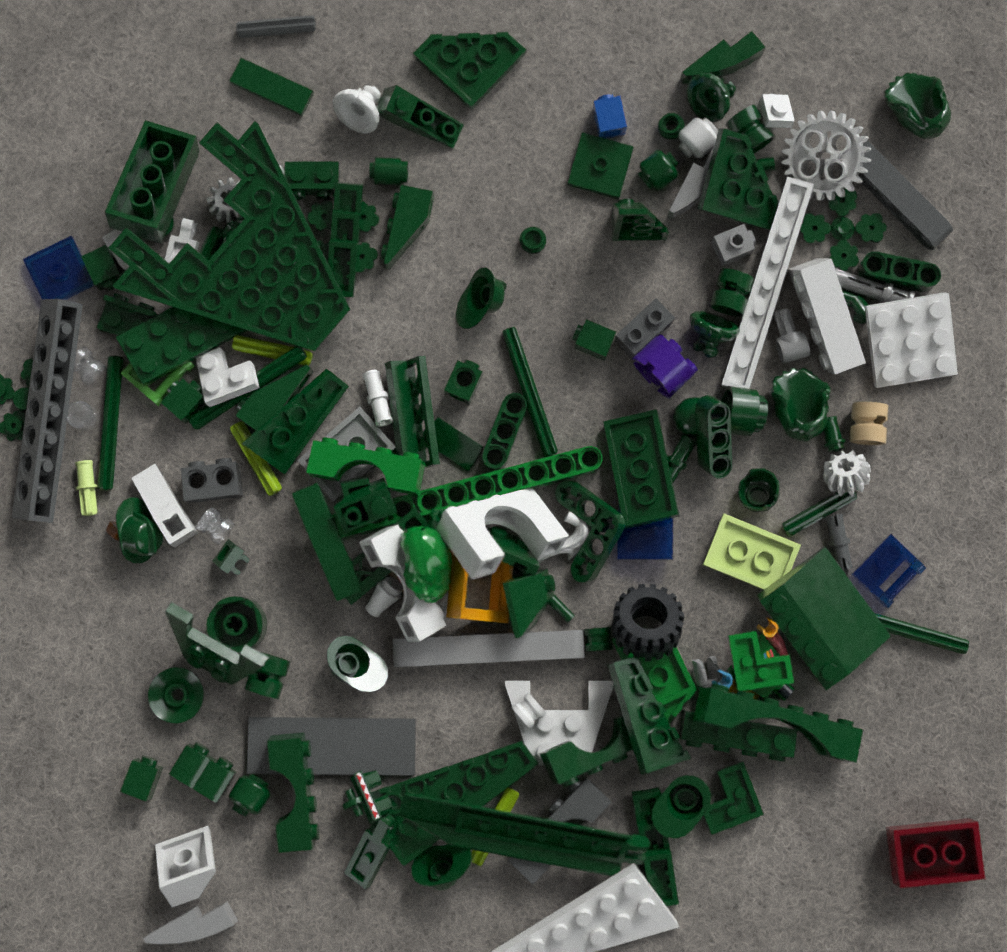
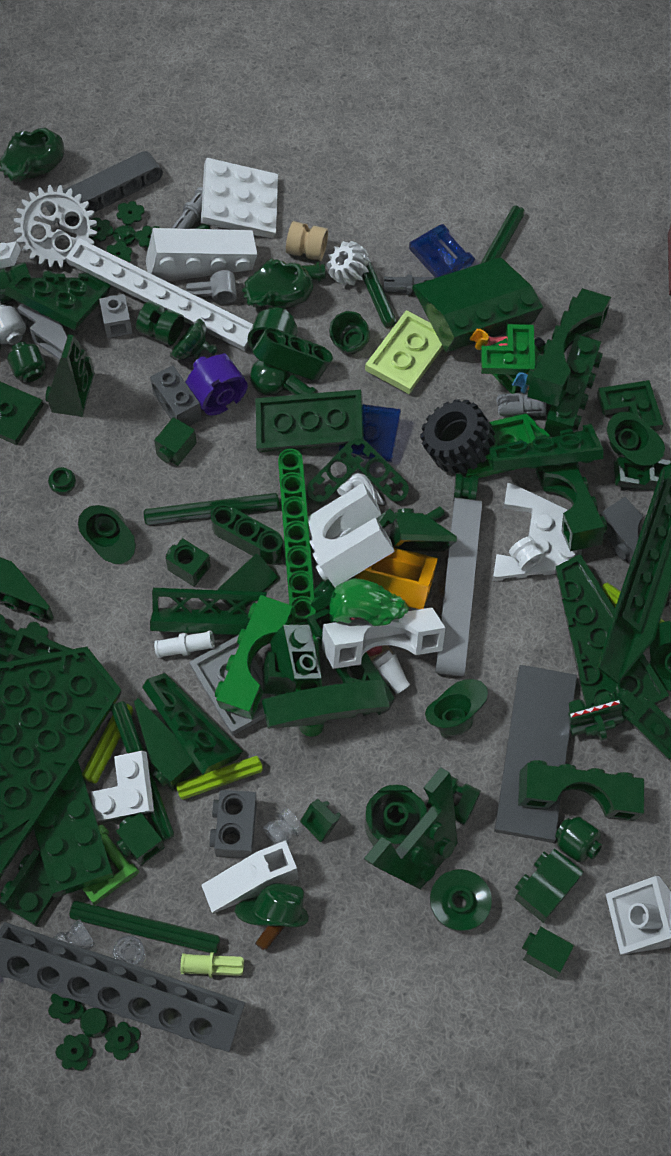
camera: 85 degrees left, 20 degrees down
dark green beam [858,251,941,292] -> none

